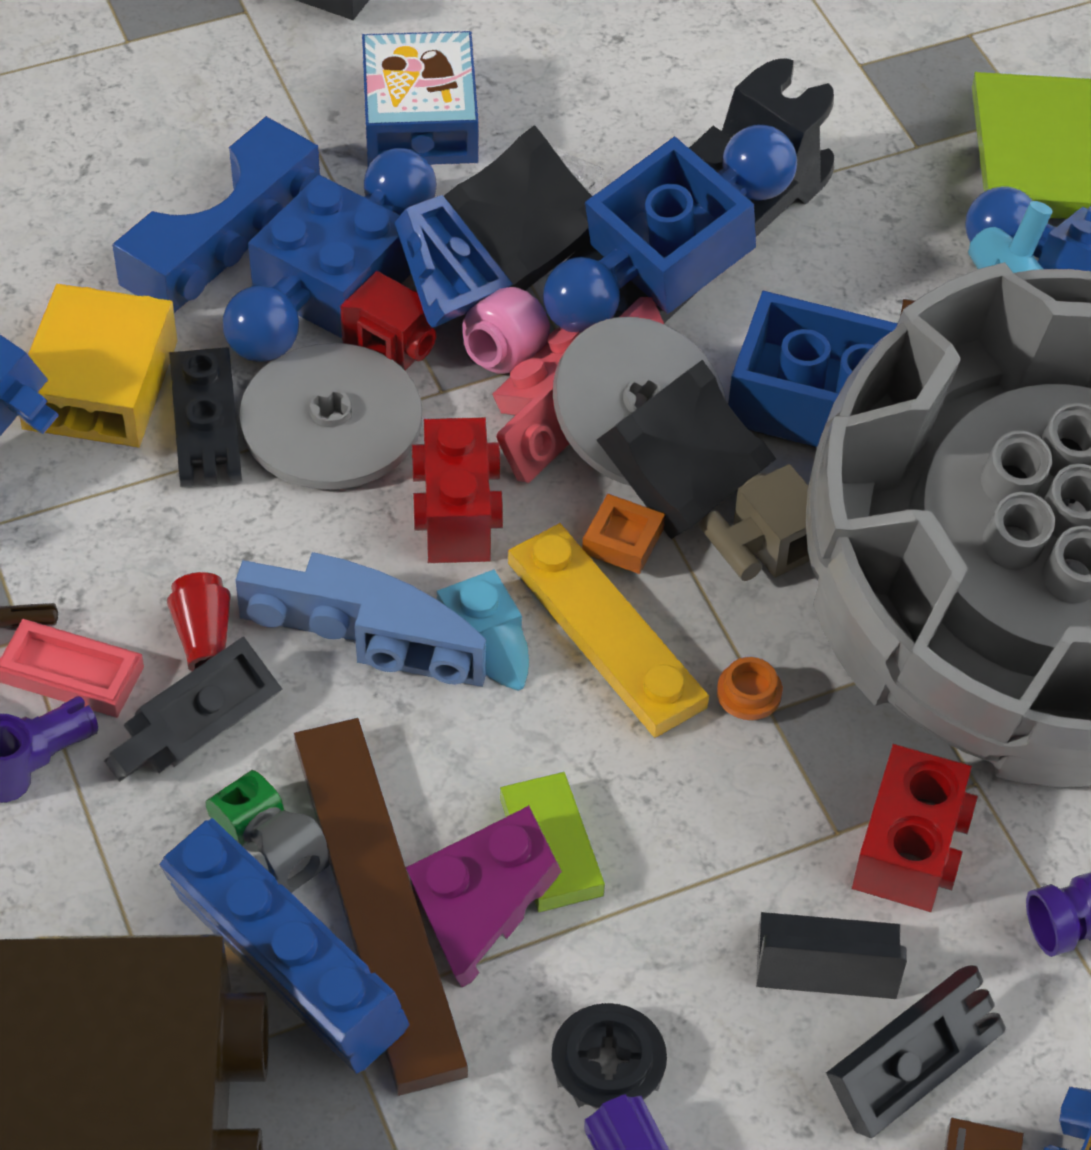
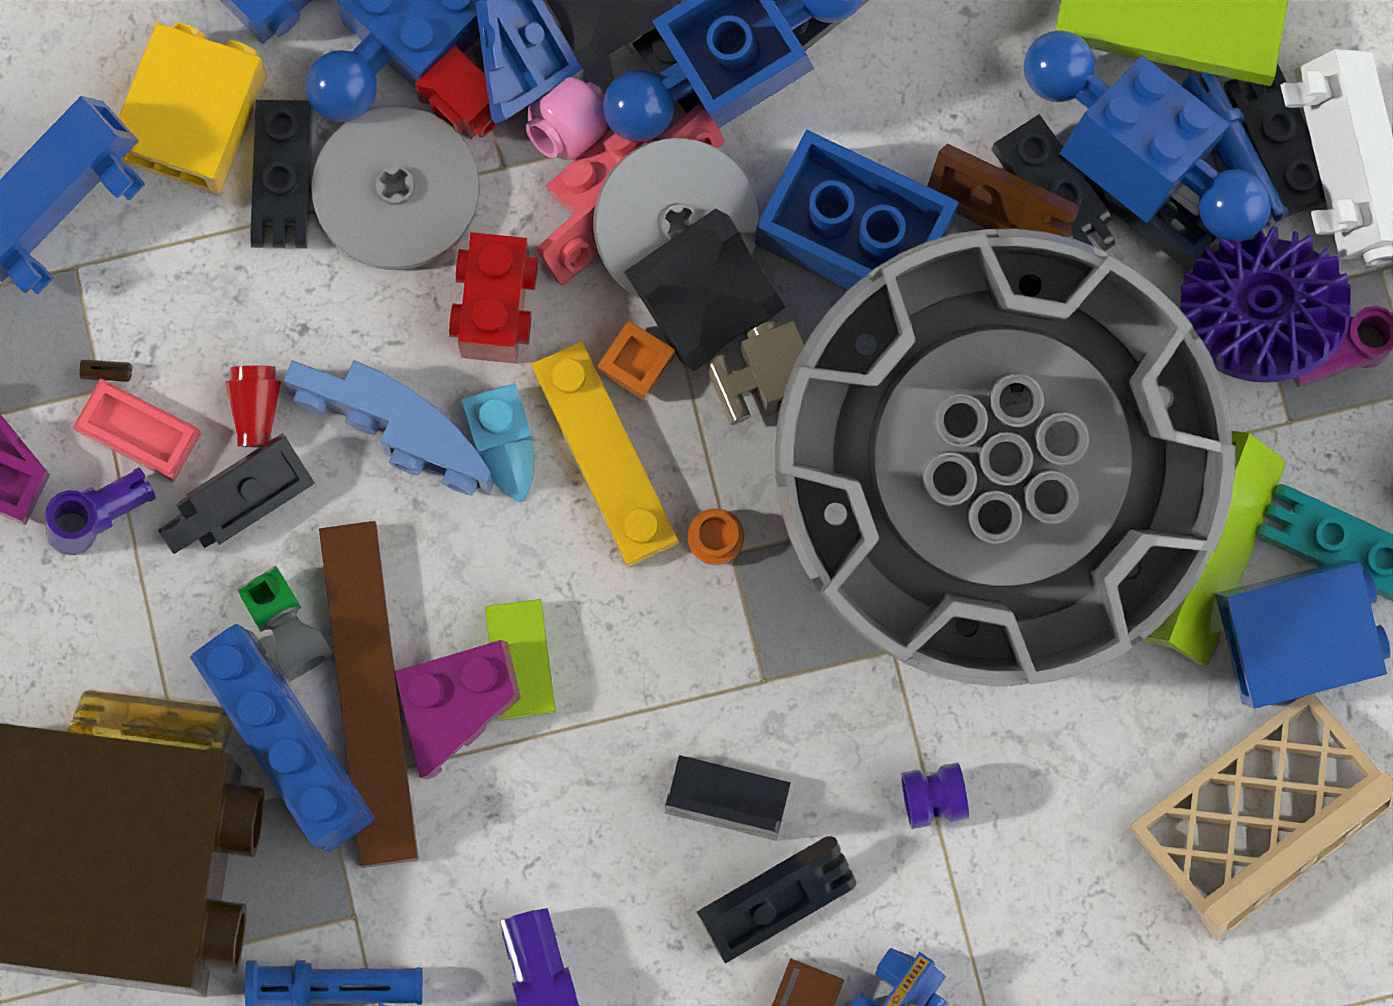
camera: 10 degrees right, 25 degrees up
black gear [551,1003,667,1108] -> none
red brick [852,744,978,912] -> none
medium azure piece [968,201,1053,273] -> none

